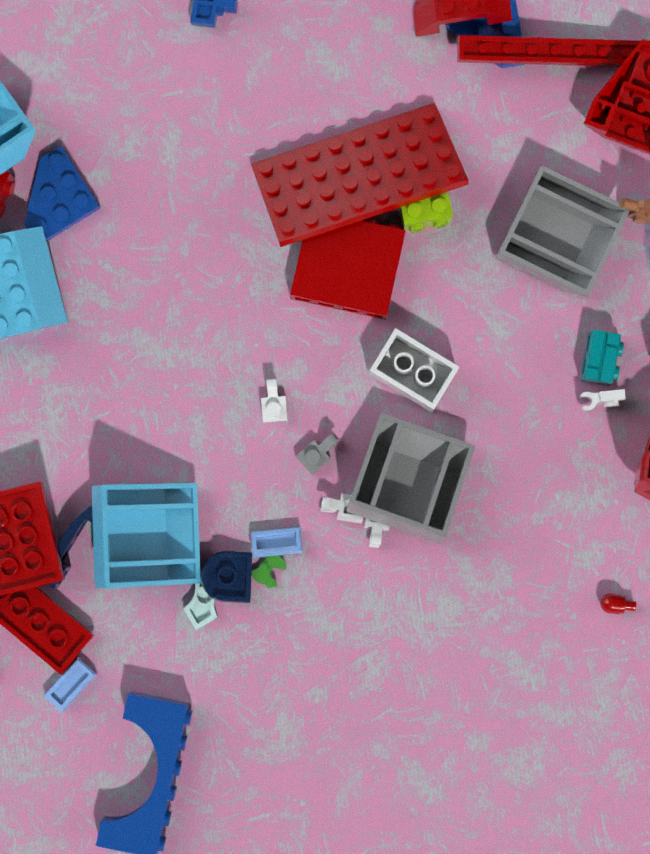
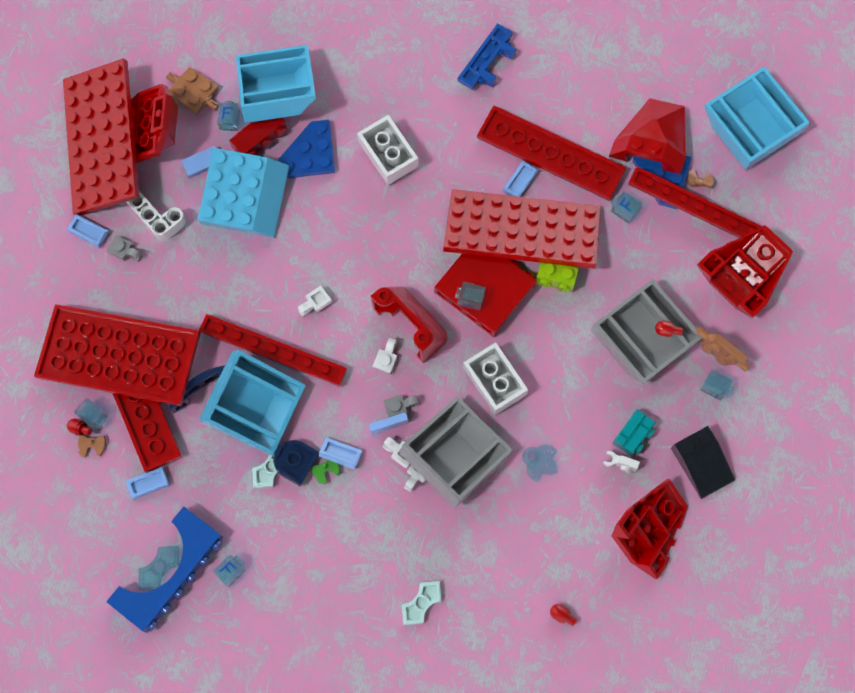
camera: 30 degrees right, 10 degrees down
none -> clear light blue tile [138,546,179,589]
none -> red plate [199,314,347,387]
none -> clear light blue brick [213,554,246,587]
none -> white plate [298,286,332,317]
none -> white brick [357,115,419,185]
none -> light blue tile [369,412,408,435]
none -> red windscreen [370,286,448,363]
none -> light aqua tile [402,581,442,625]
none -> clear light blue brick [455,282,486,311]
none -> red plate [477,105,626,201]
none -> light blue tile [502,161,538,197]
none -> clear light blue plate [522,444,557,482]
none -> clear light blue brick [611,191,642,224]
none -> red cylinder [655,321,683,337]
none -> nougat piece [687,169,714,188]

